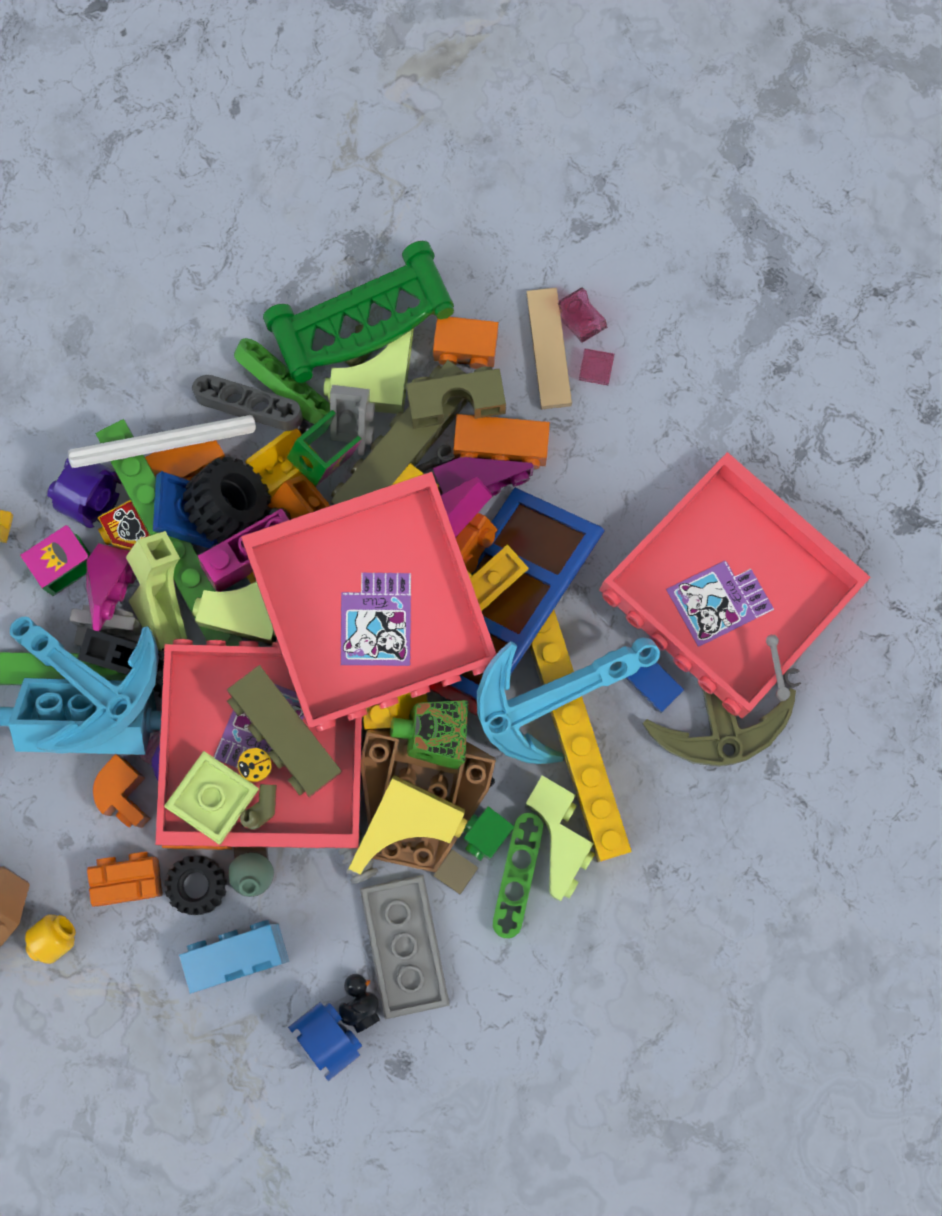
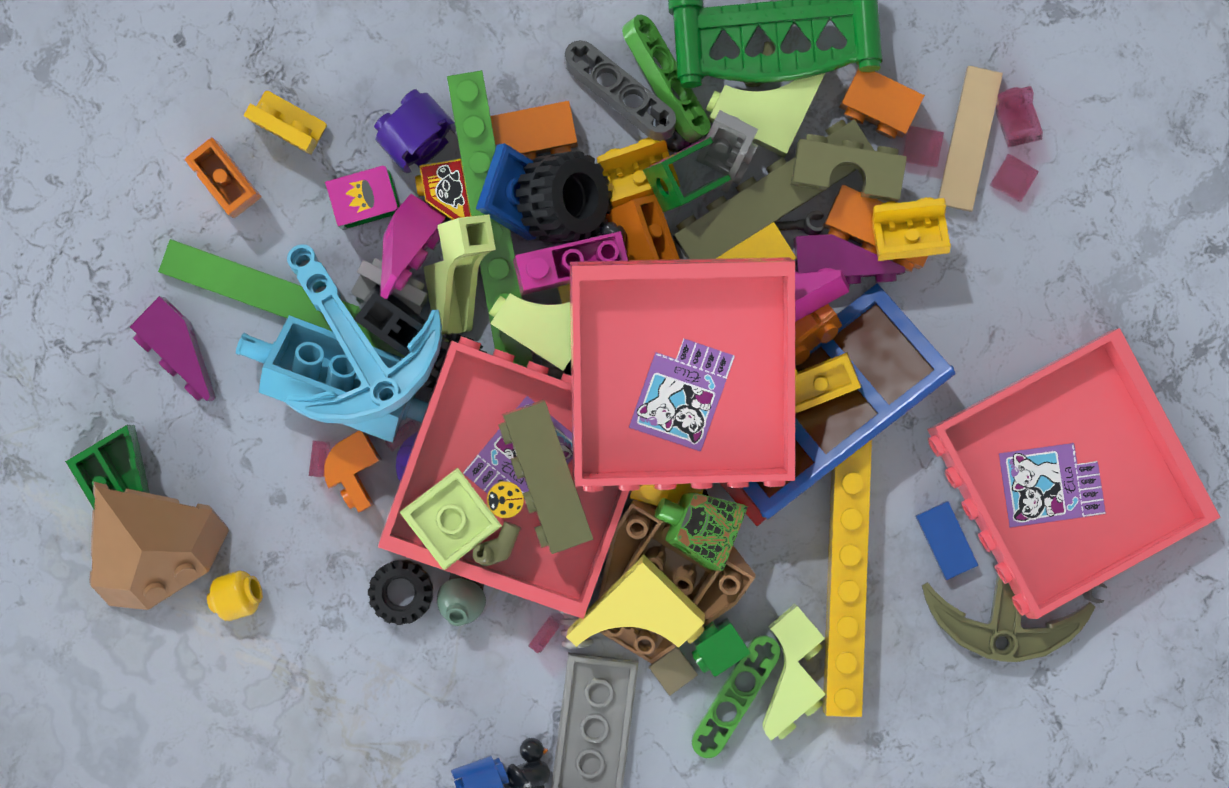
camera: 20 degrees right, 10 degrees up
white axle [68,415,256,468] -> none
orange brick [87,852,163,907] -> none
dark azure wedge [179,920,290,994] -> none
medium azure piece [477,637,660,764] -> none
light grey hinge [766,634,790,701] -> none
none -> clear pink tile [309,440,331,477]
none -> clear pink tile [528,615,560,653]
none -> yellow bracket [872,197,951,261]
none -> clear pink tile [903,126,944,168]

